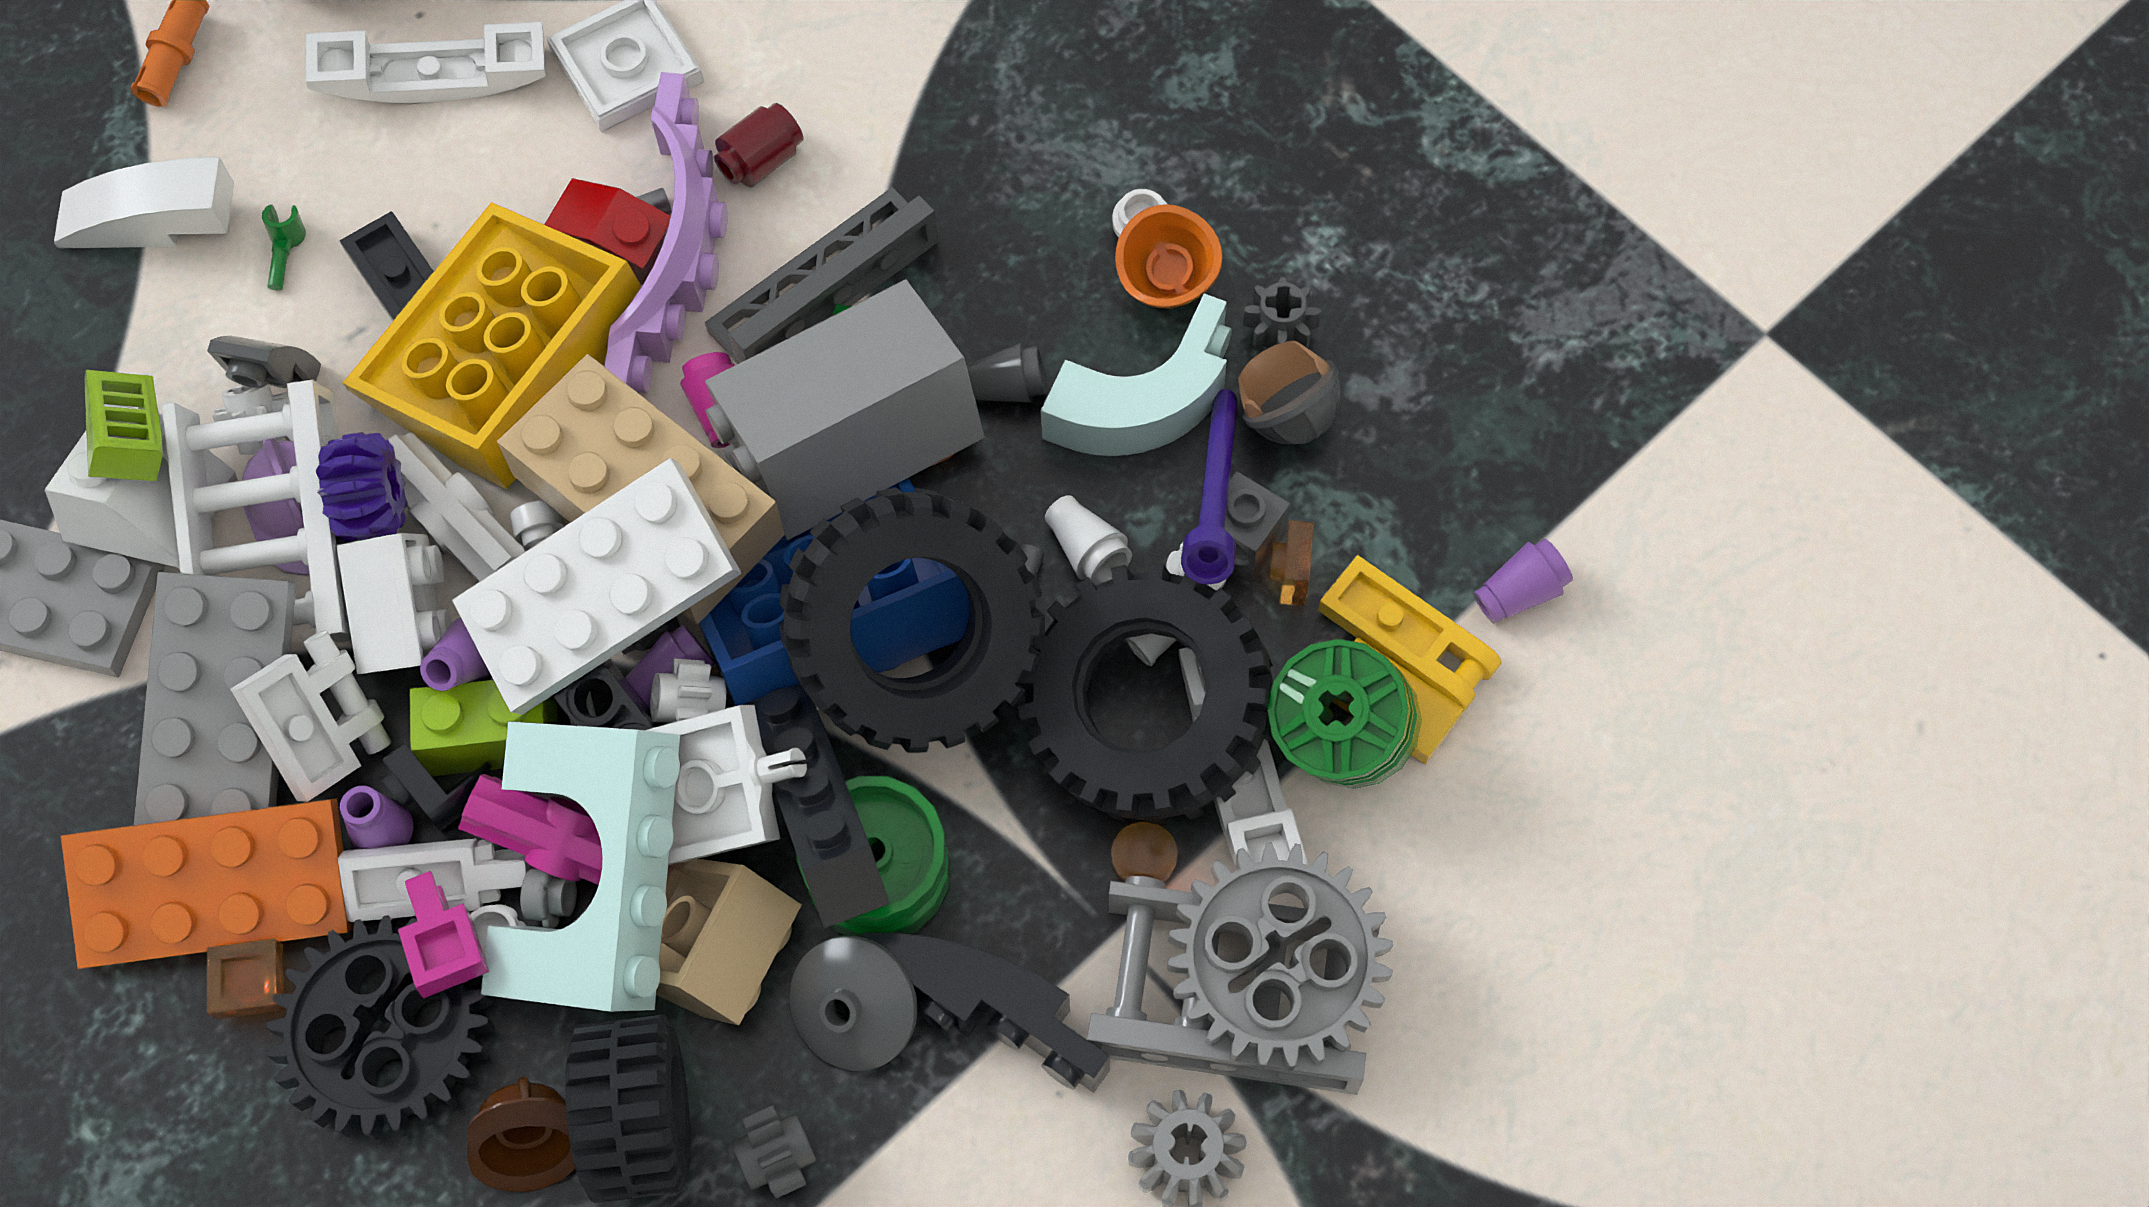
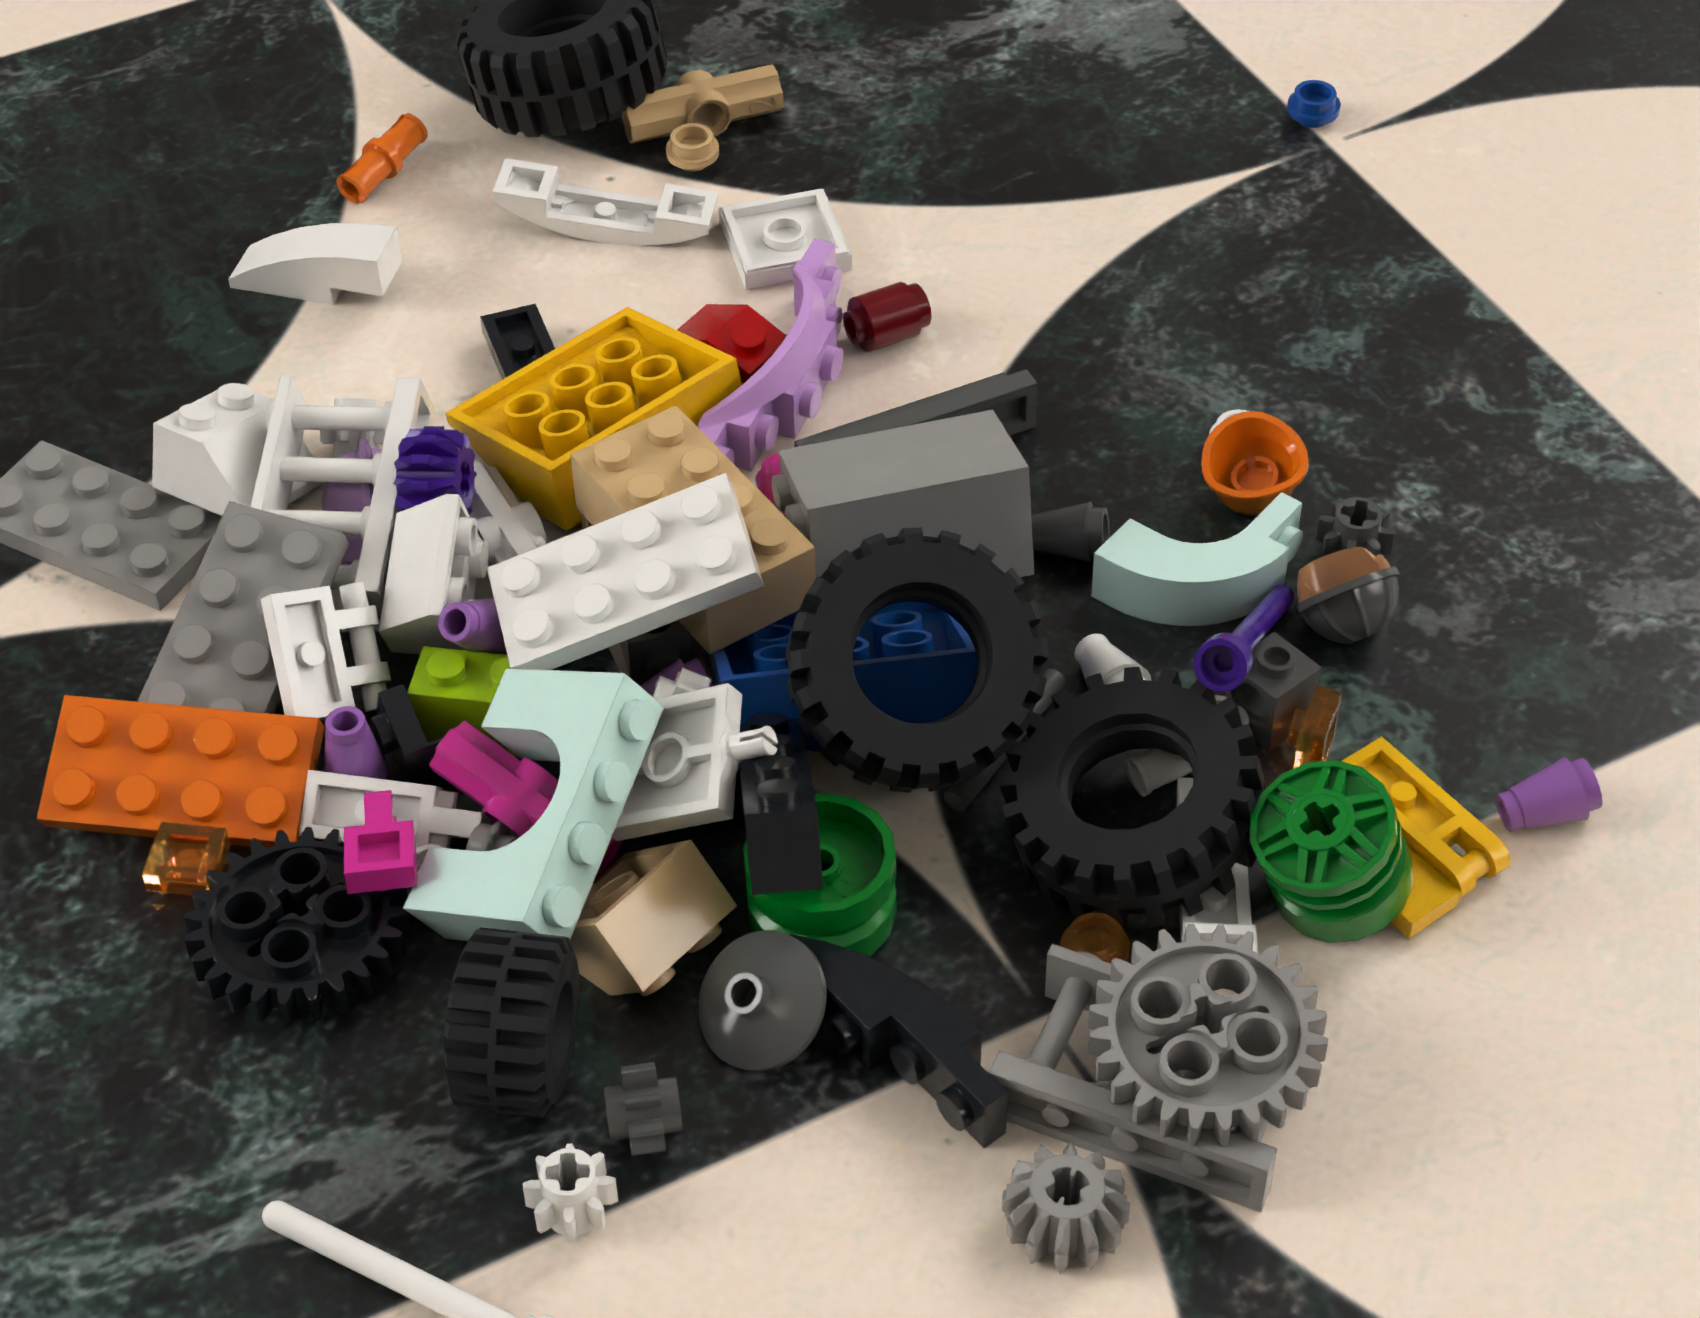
camera: 15 degrees right, 20 degrees down
lime slope [84,370,163,482] -> none
dark grey slope [207,335,321,388] -> none
green hand [262,204,306,291] -> none
reddish brown piece [467,1077,575,1192] -> none

